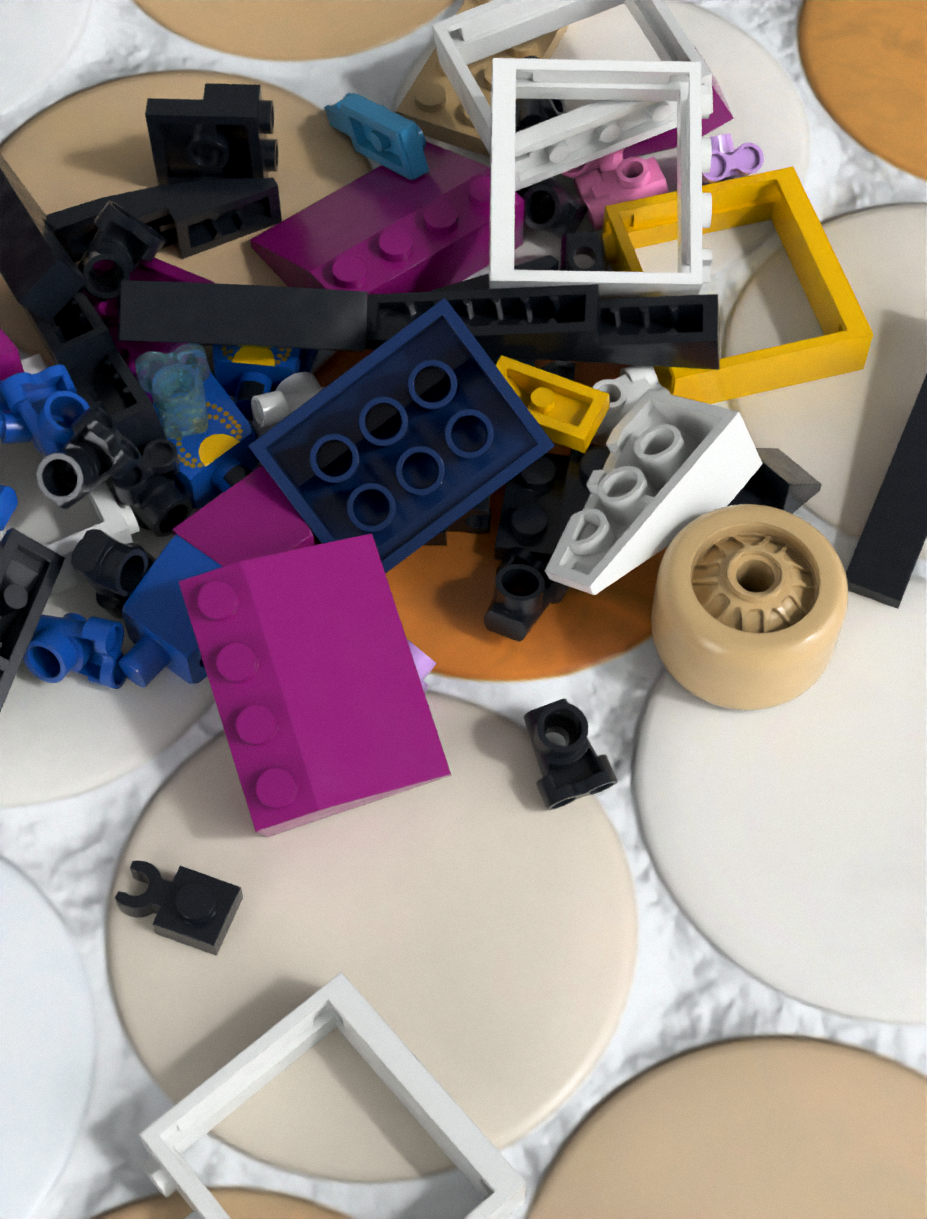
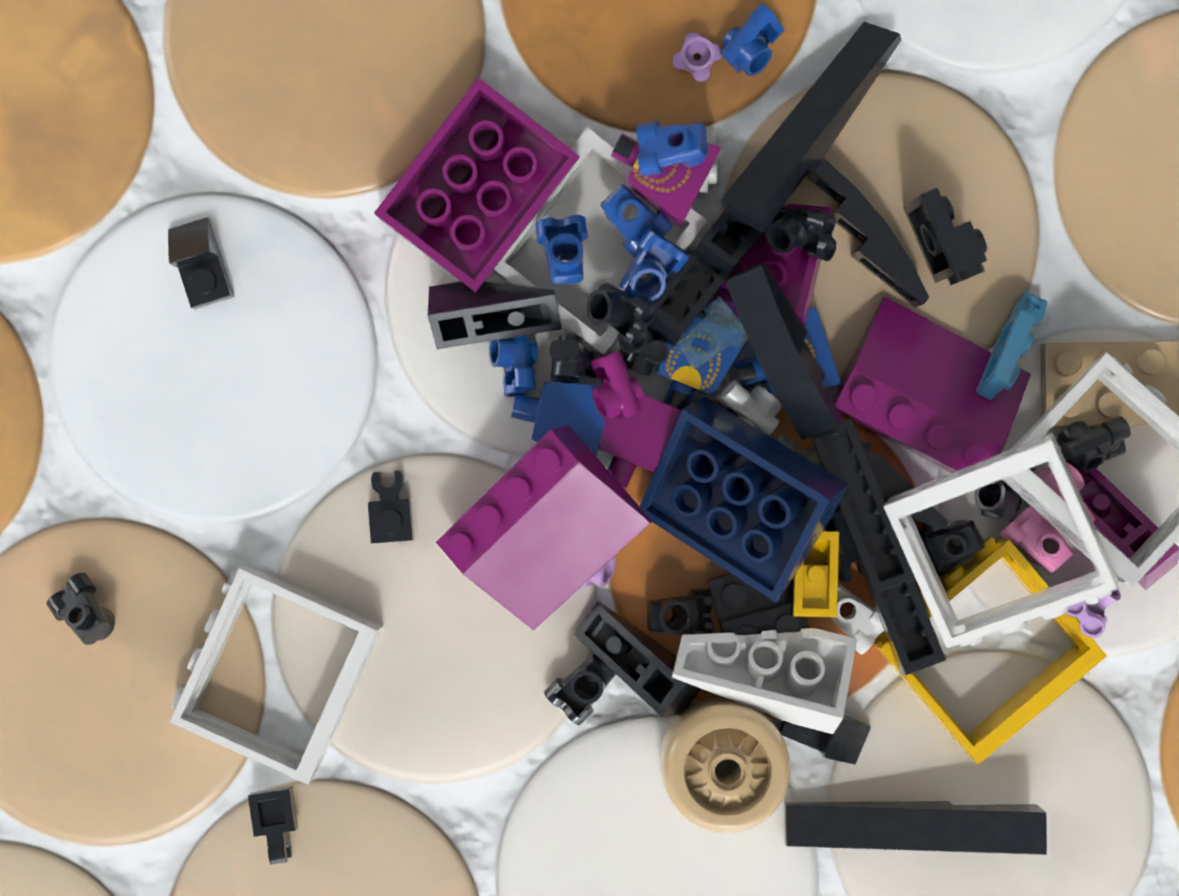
camera: 60 degrees right, 30 degrees up
none -> black slope [574,602,701,717]
none -> magenta plate [590,350,644,421]

